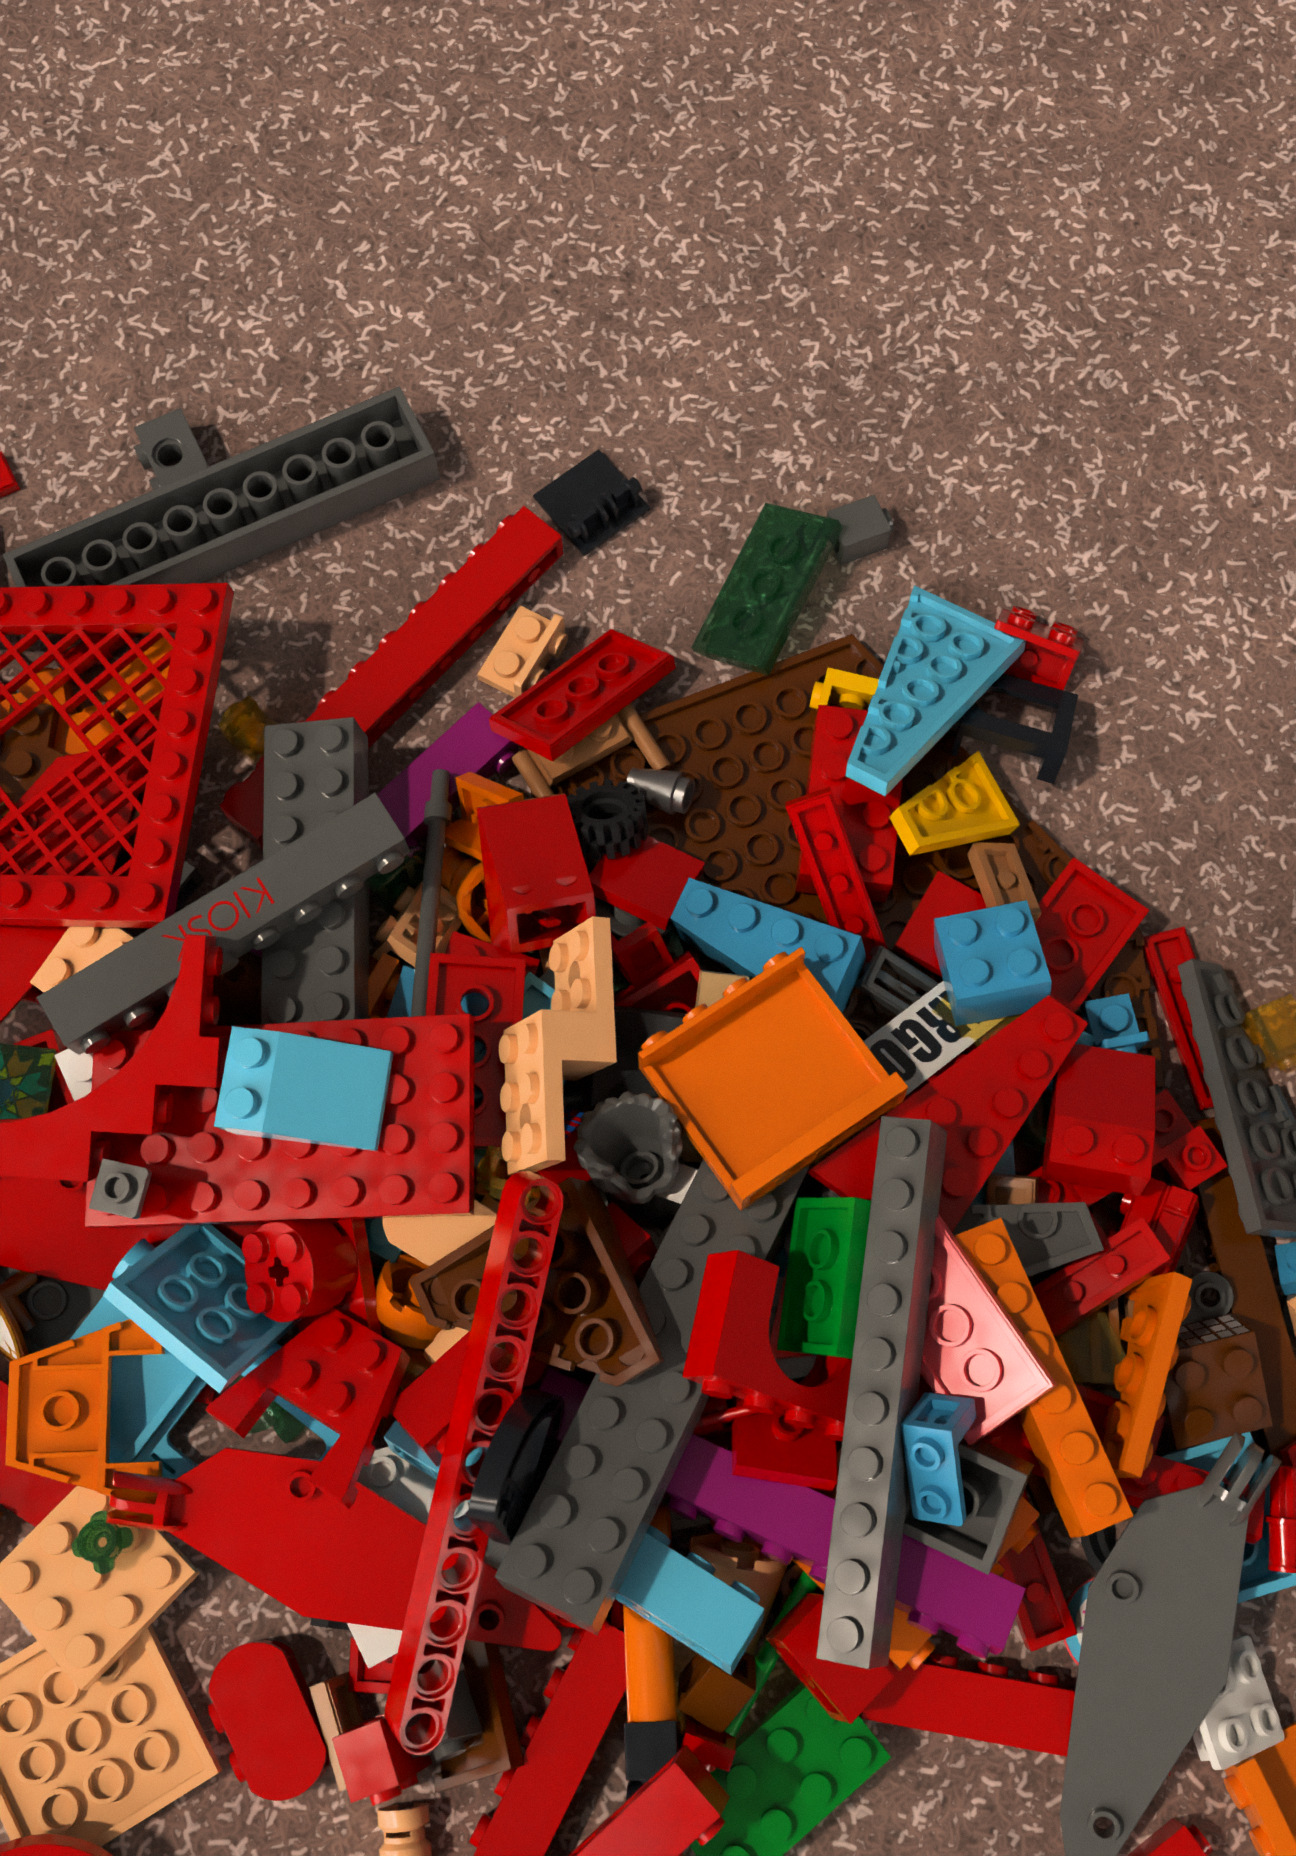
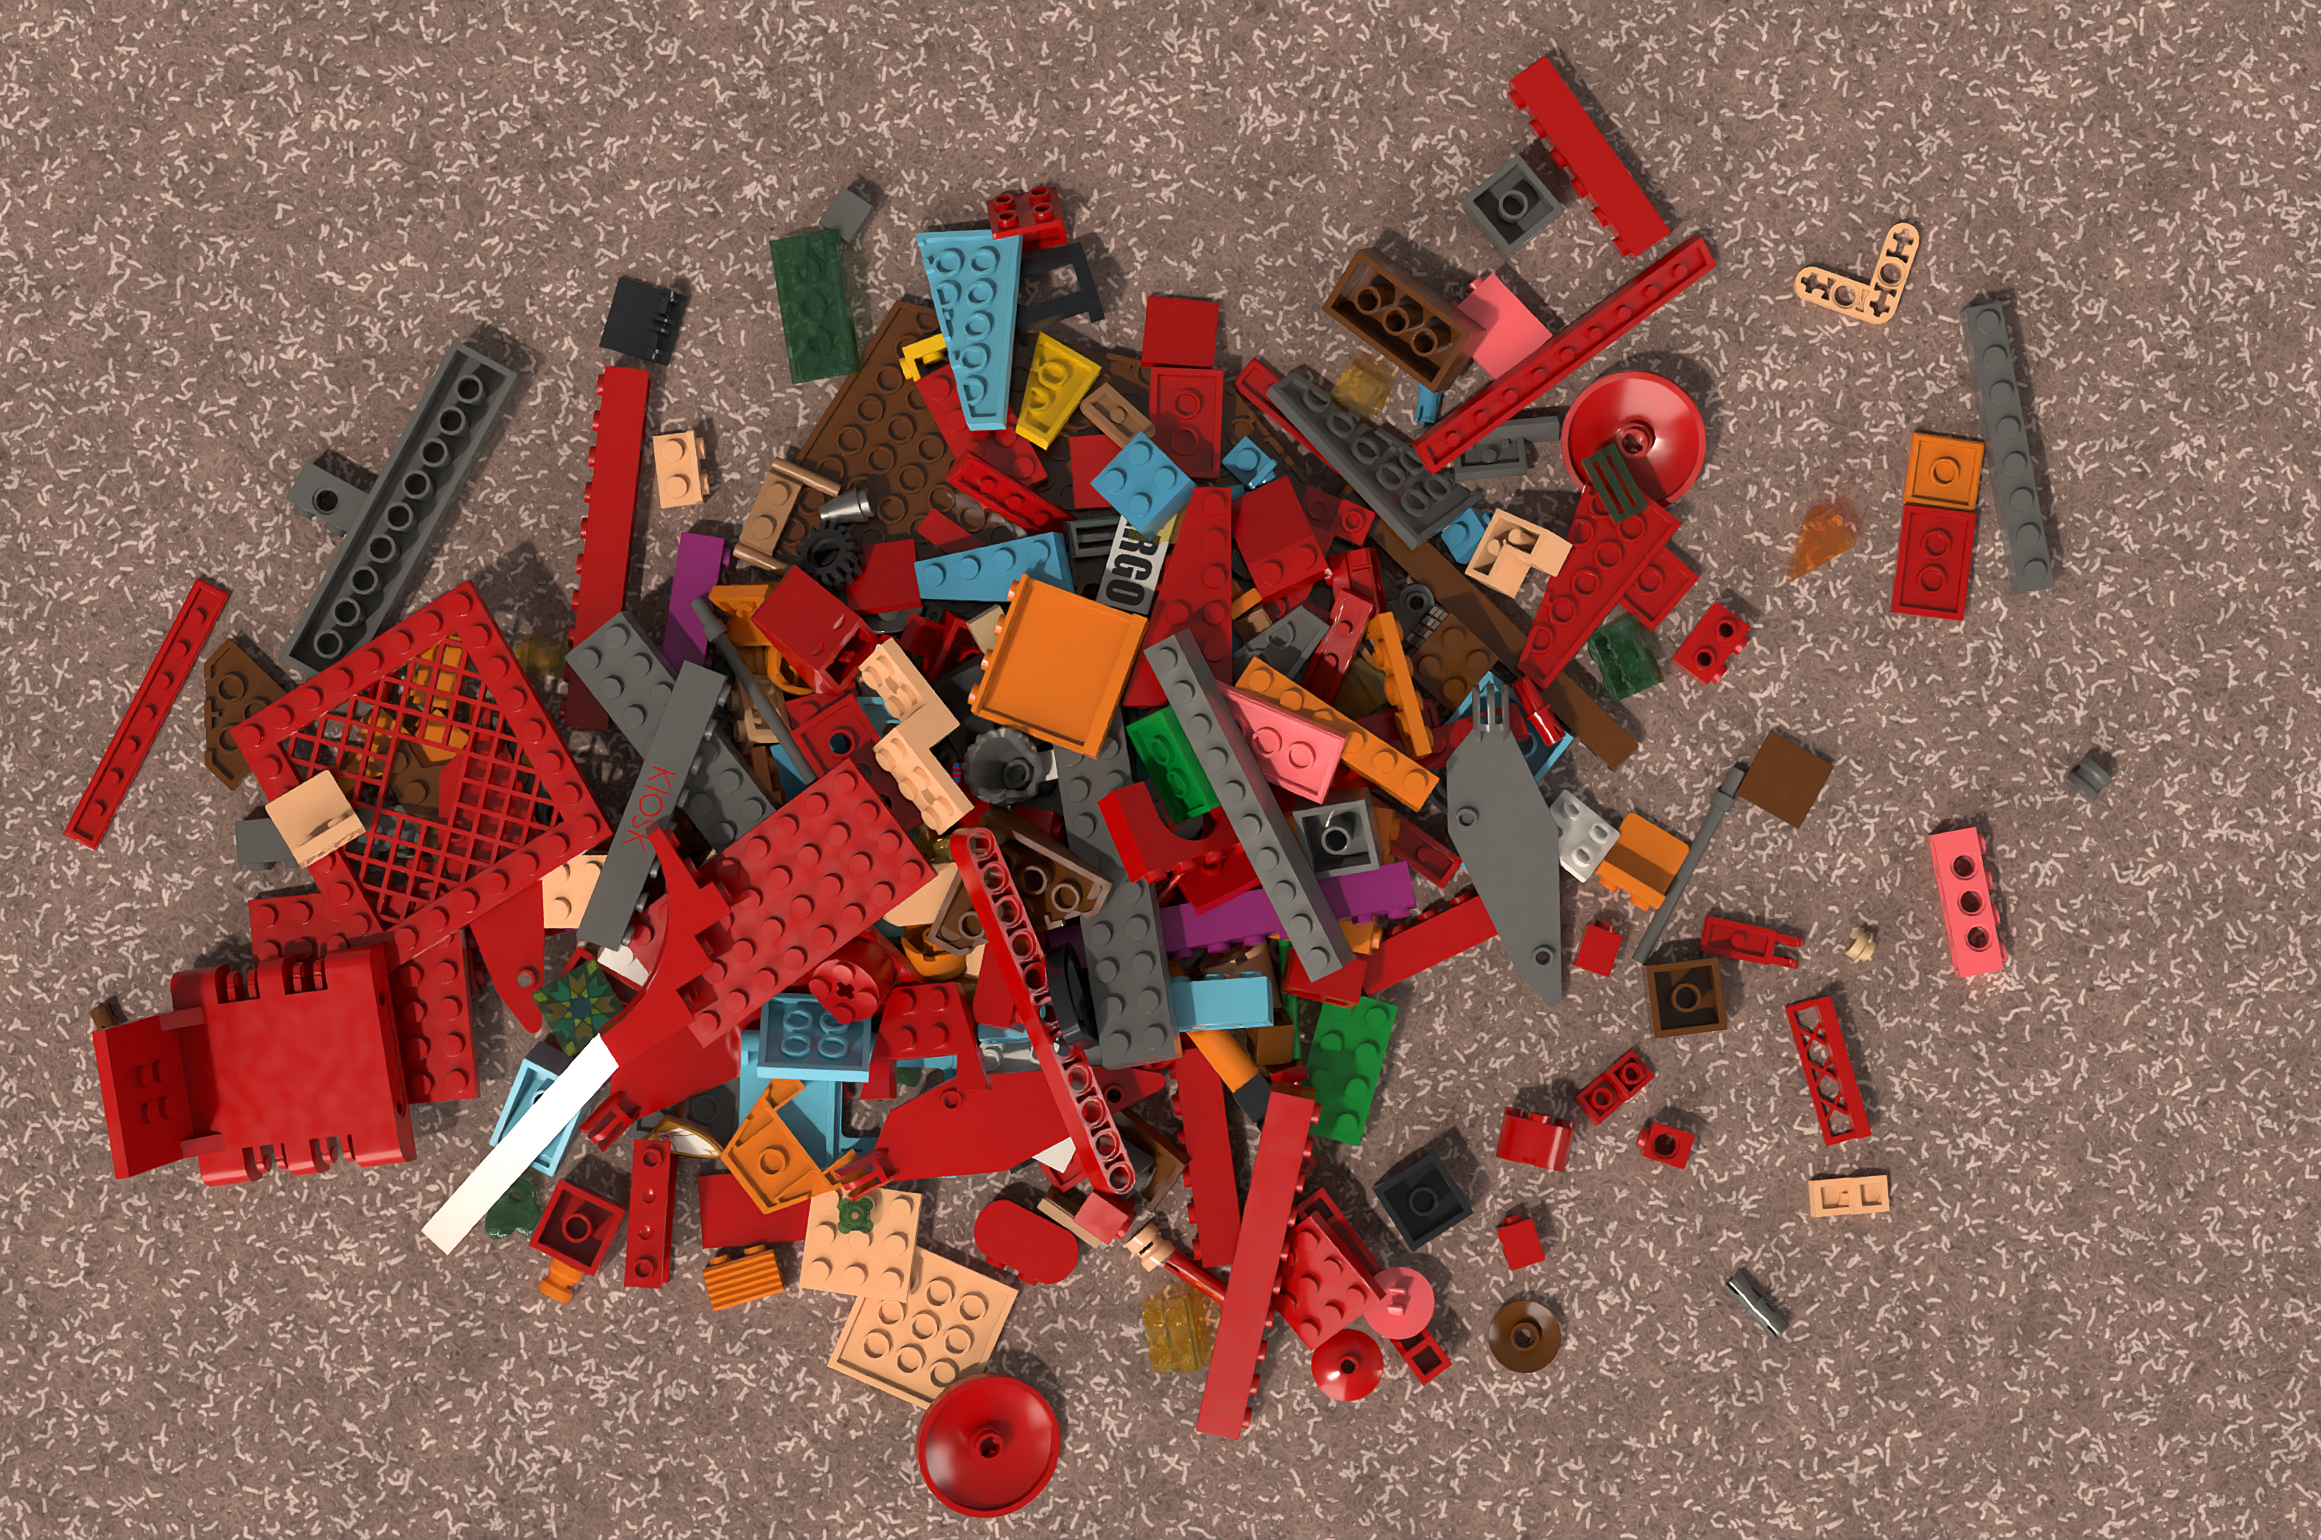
camera: 35 degrees left, 15 degrees up
dark grey bracket [89,1158,152,1219] -> none
medium azure slope [214,1026,394,1152] -> none
red tile [488,629,676,762] -> none
dark azure bracket [901,1392,977,1526] -> none
none -> red sticker [917,508,985,555]
none -> red tile [1141,296,1219,369]
none -> orange tile [1232,579,1262,620]

